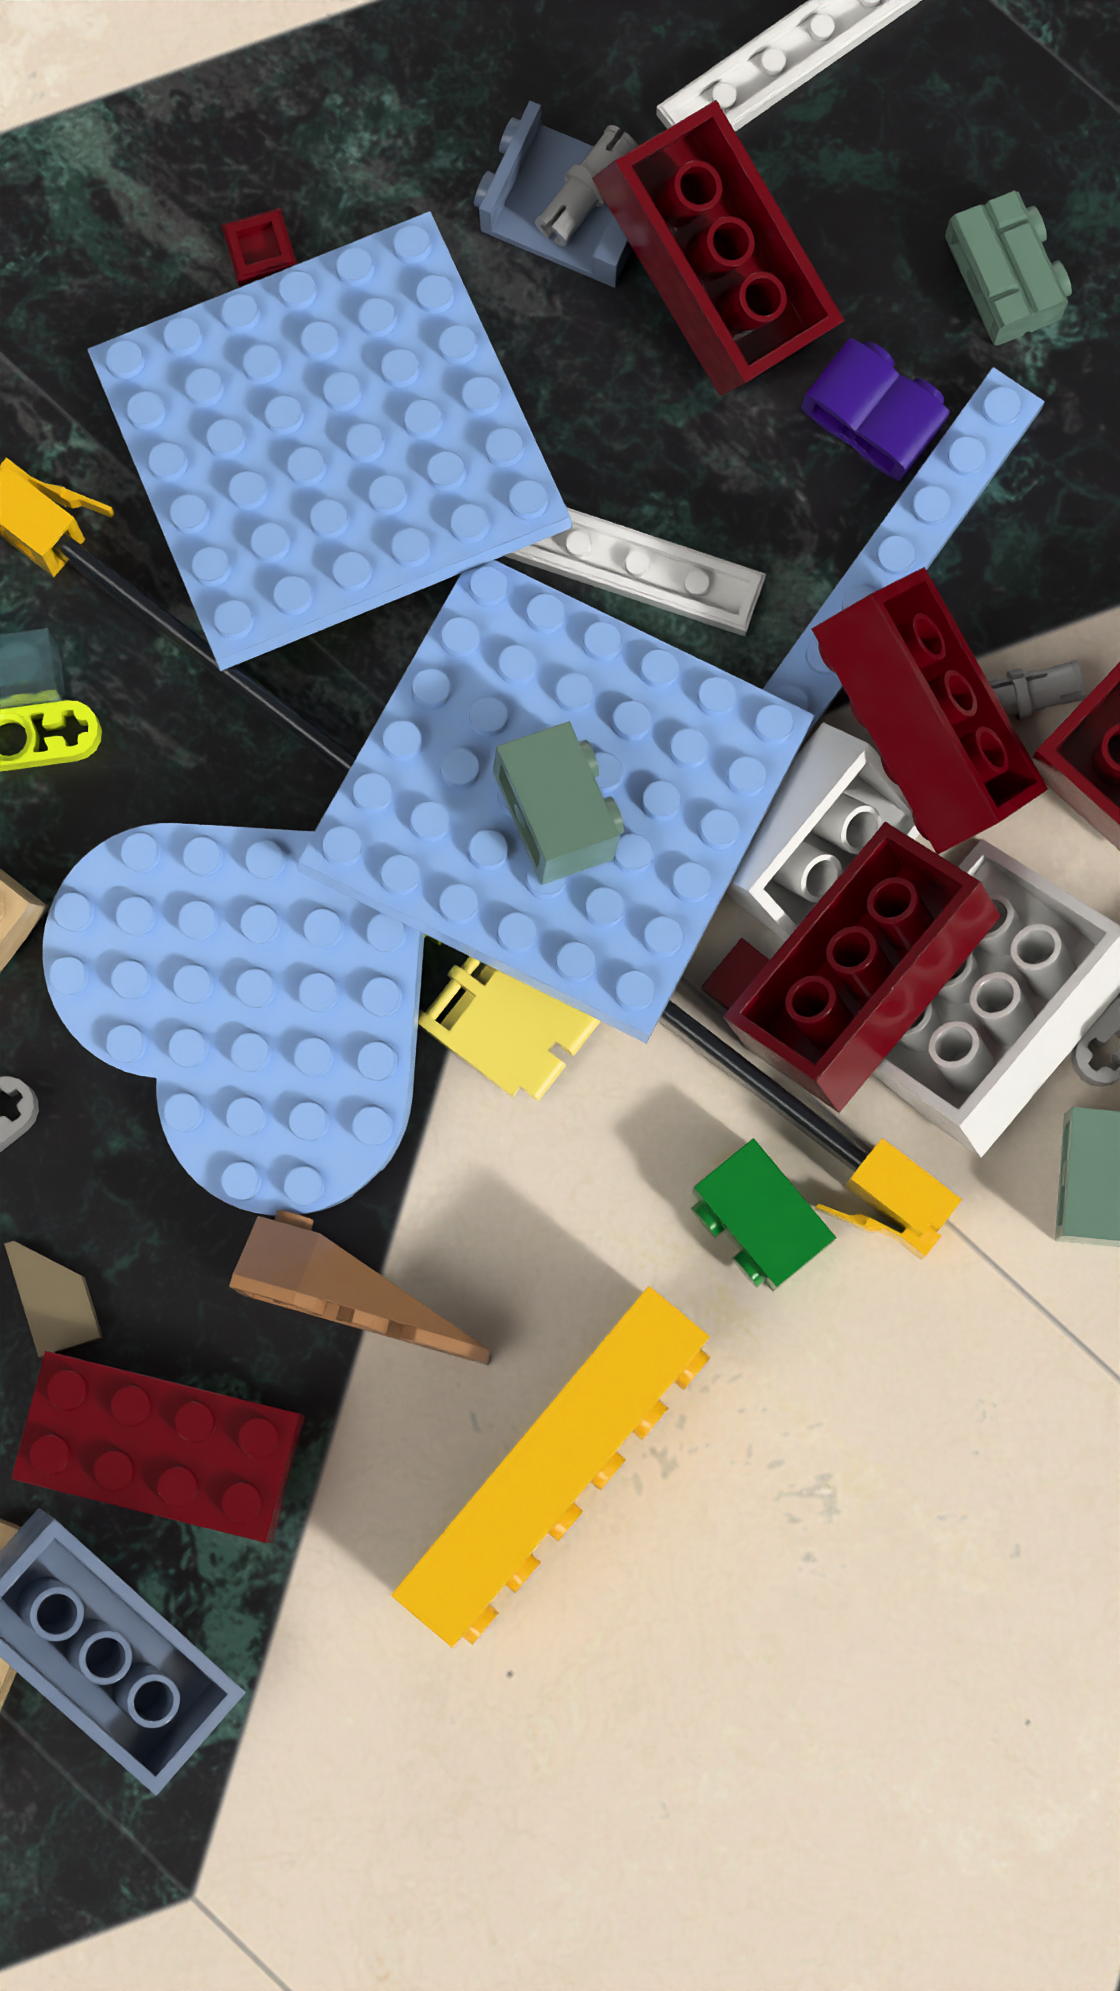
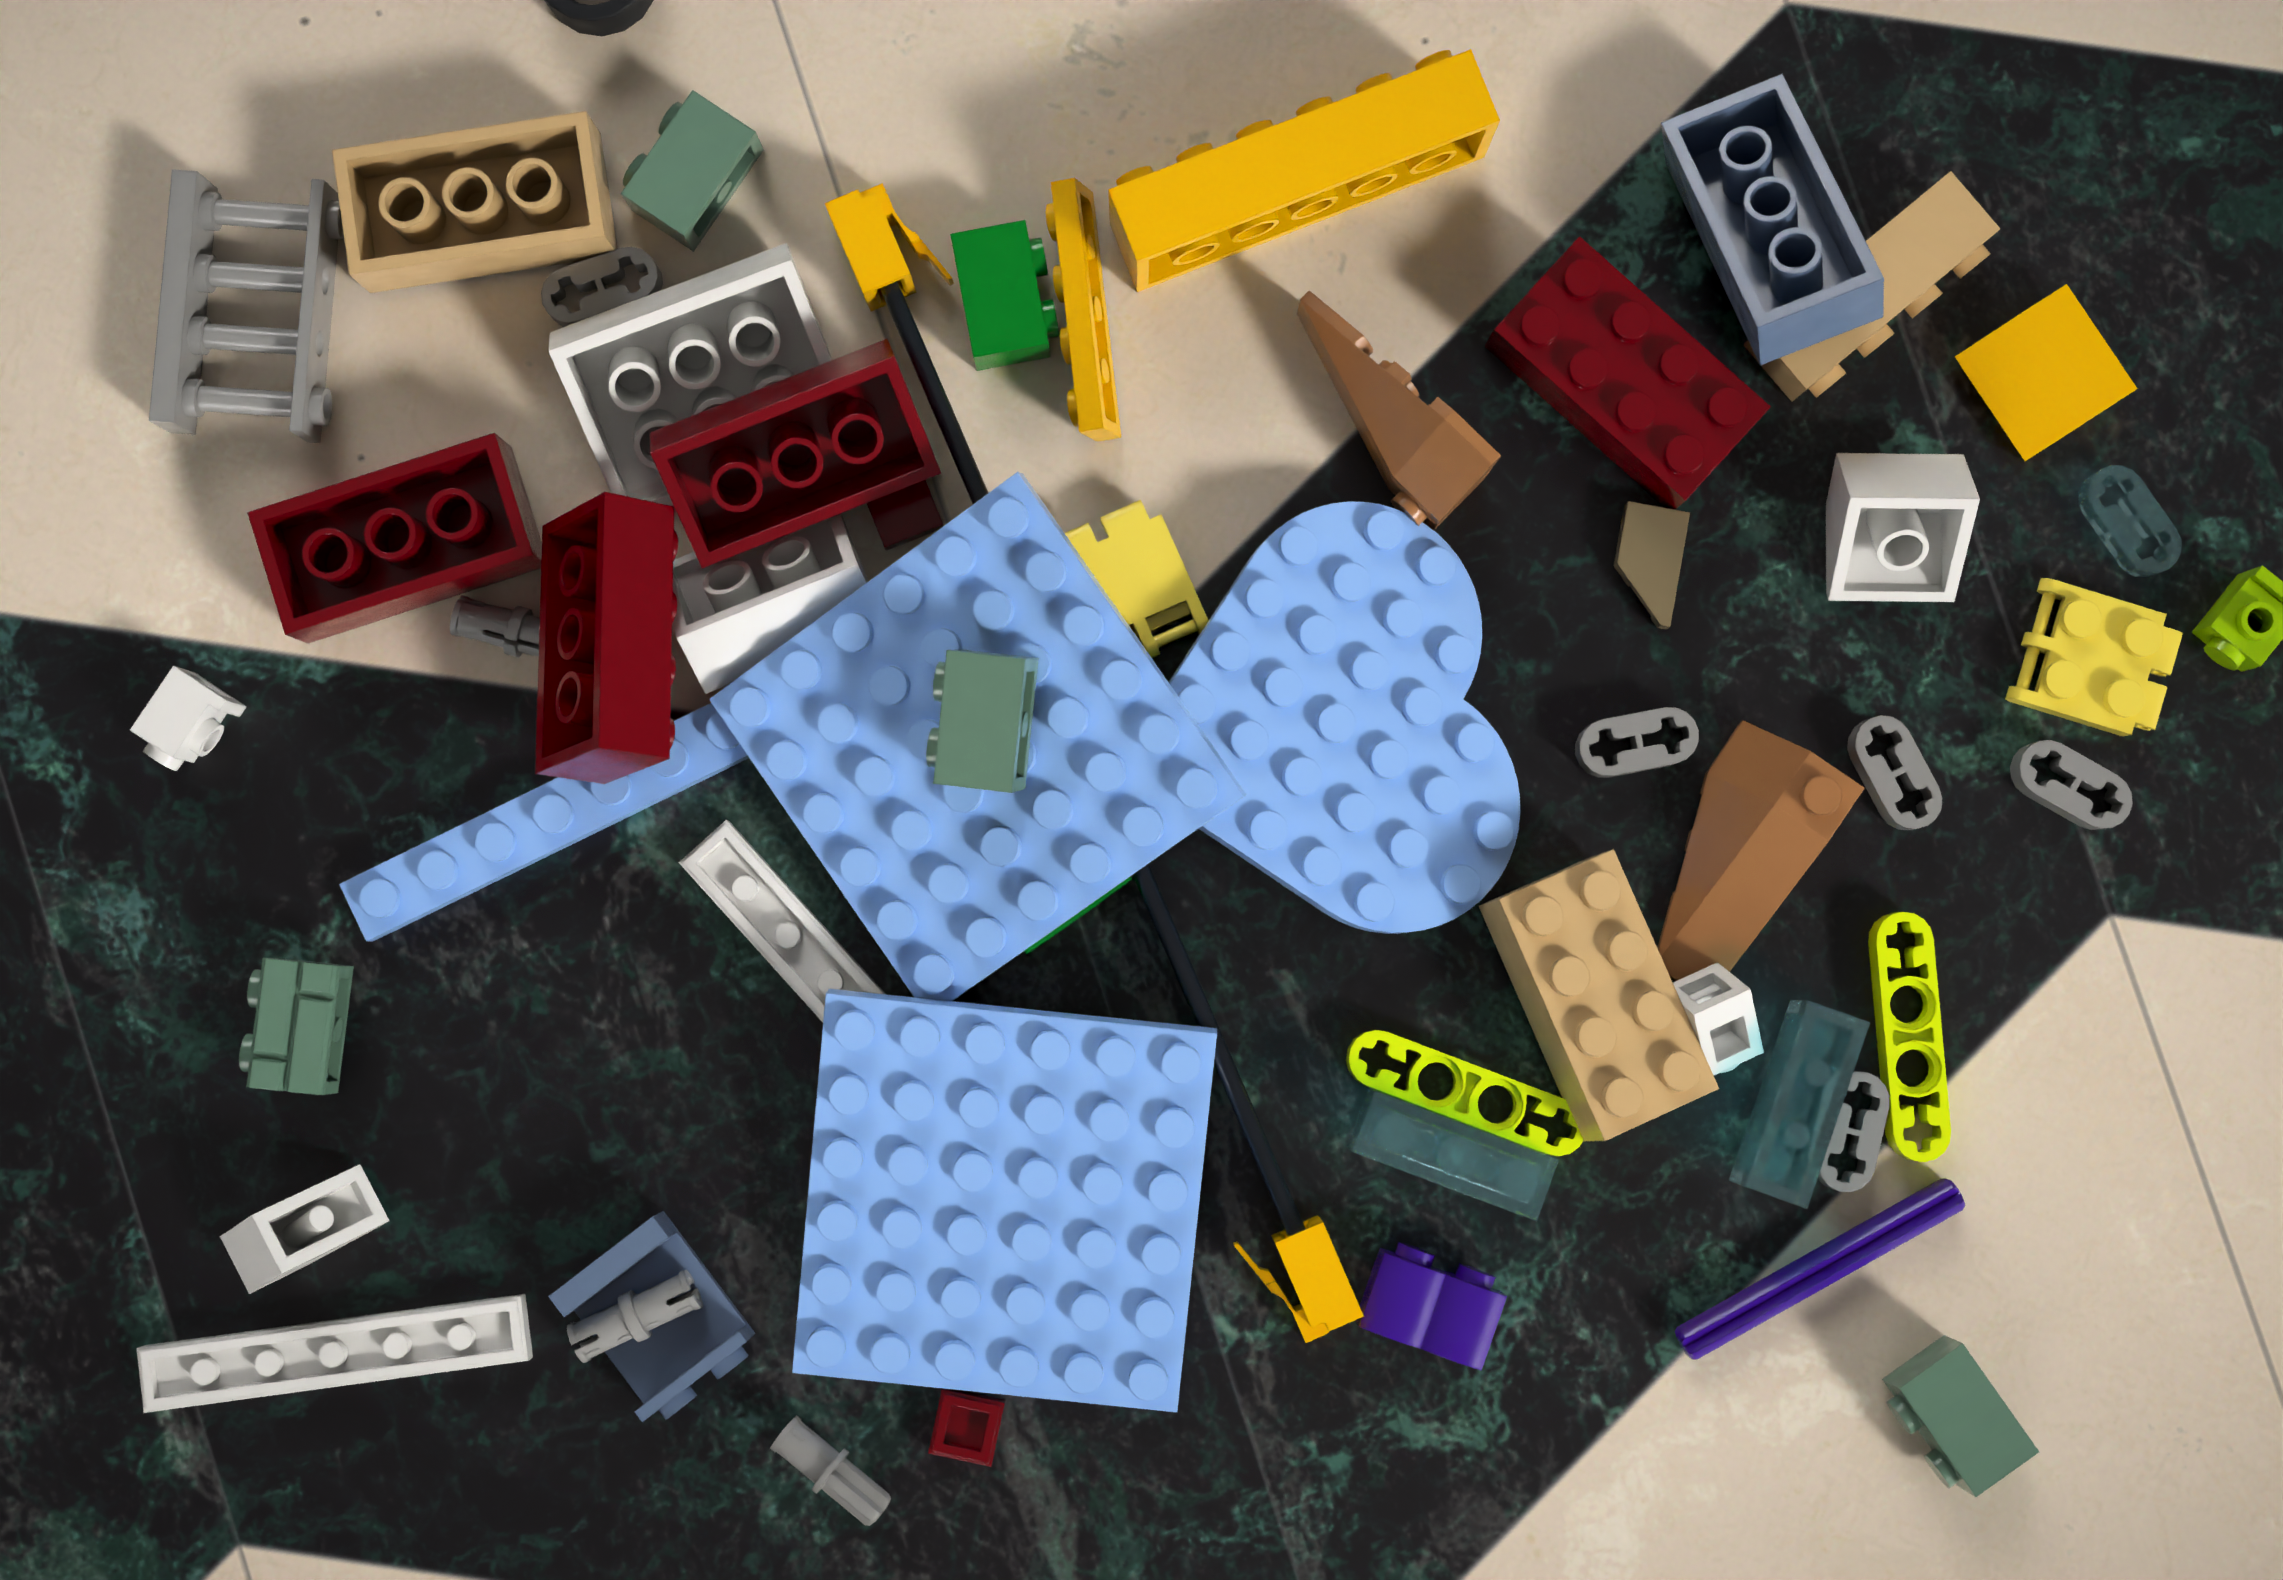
camera: 155 degrees left, 5 degrees up
dark red brick [592,100,844,396] -> none
dark purple brick [801,338,950,482] -> none
none -> white slope [220,1164,389,1294]
none -> light grey axle [770,1415,891,1526]
none -> yellow plate [1045,177,1121,442]

